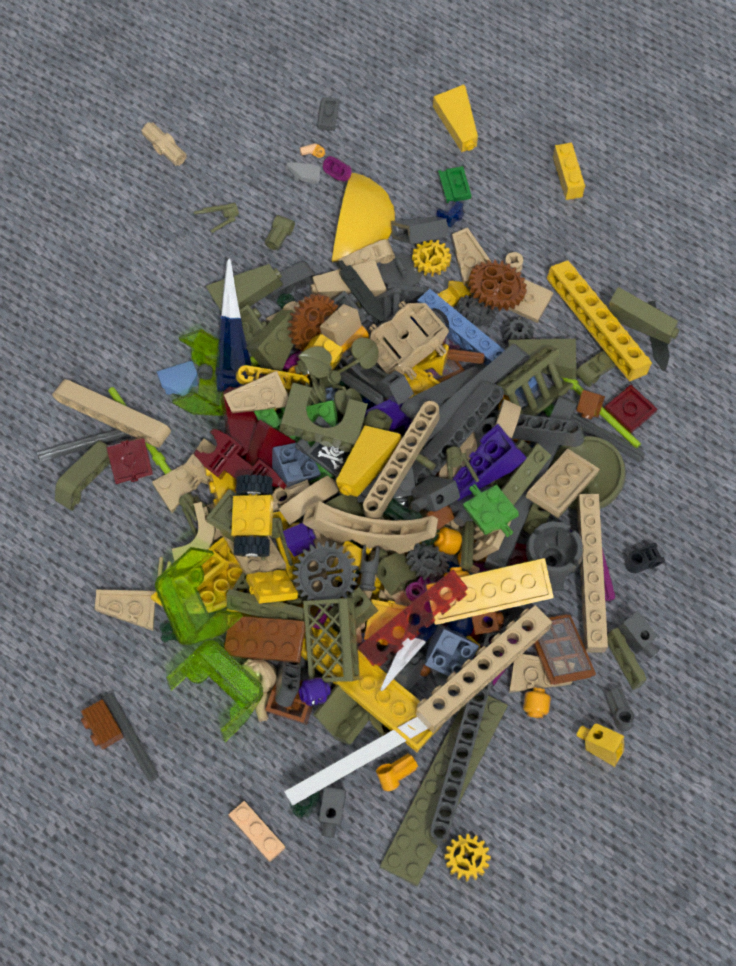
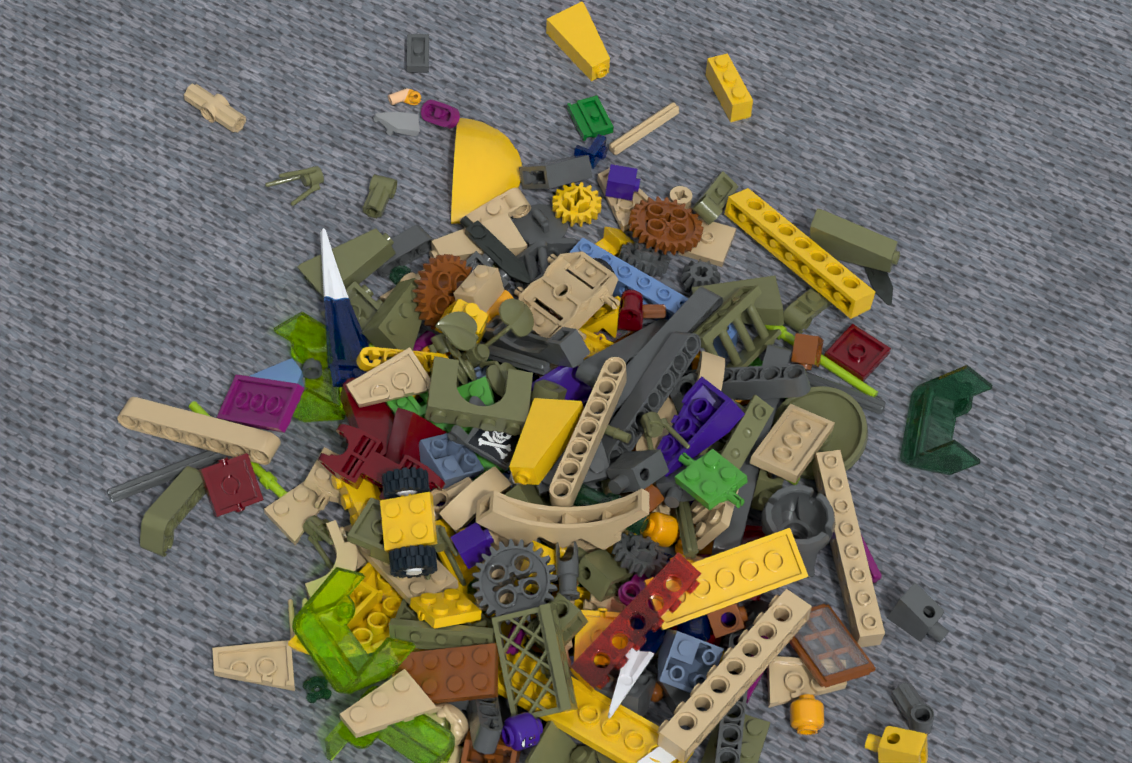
camera: 10 degrees left, 10 degrees down
olive plate [607,628,647,690] -> none
black piece [625,543,665,573] -> none
none -> magenta plate [216,374,304,433]
none -> tan wing [340,669,437,738]
none -> dark purple brick [605,164,641,201]
none -> tan axle [609,102,679,155]
none -> dark red piece [618,290,644,331]
none -> olive plate [692,171,739,225]
none -> clear green windscreen [900,365,993,475]

